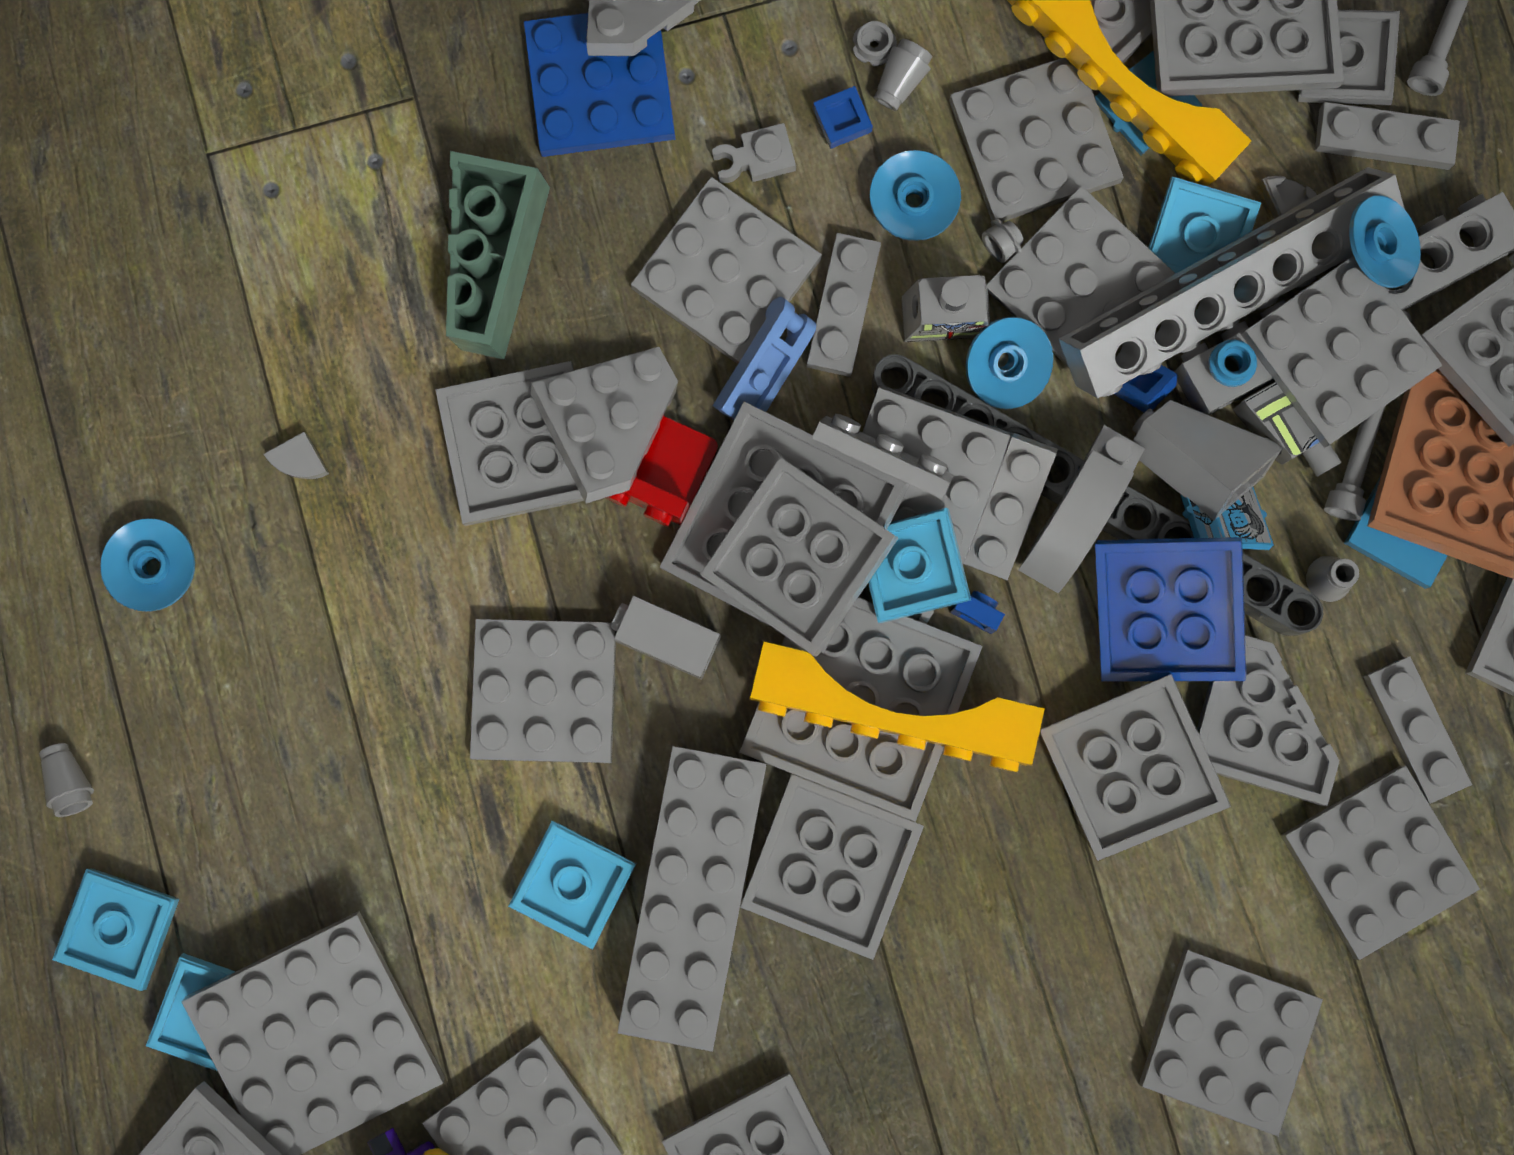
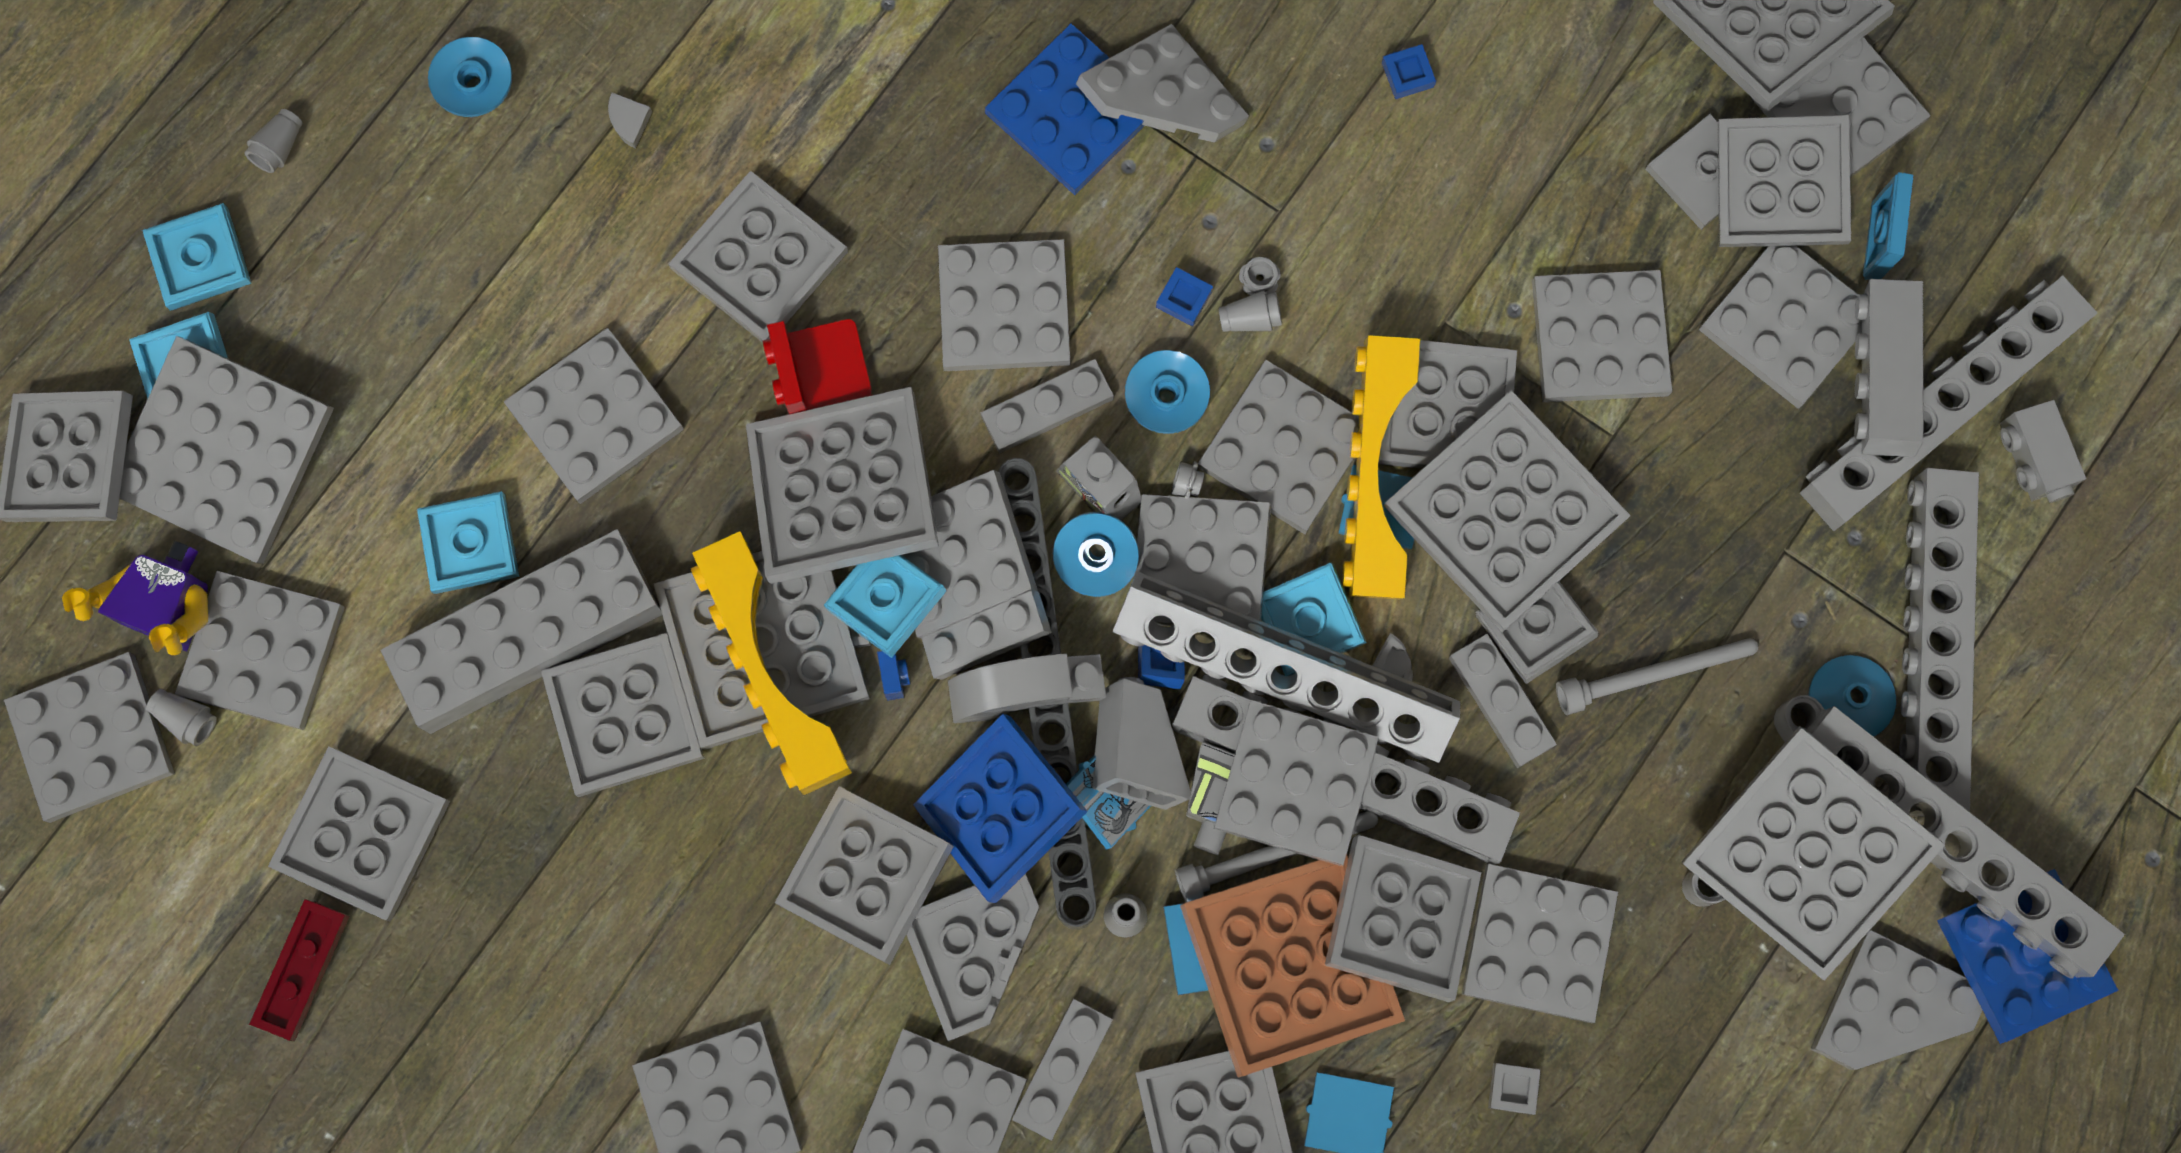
camera: 50 degrees right, 5 degrees down
sand green wedge [446,151,550,359] -> none
light grey plate [530,347,678,504] -> none
light grey brick [611,596,721,680] -> none
light grey plate [700,457,899,657] -> none
light grey plate [712,123,796,183] -> none
medium blue plate [713,297,816,421] -> none
light grey plate [812,414,954,500] -> none
dark azure plate [1209,339,1257,387] -> none
dark azure dish [1349,196,1421,288] -> none

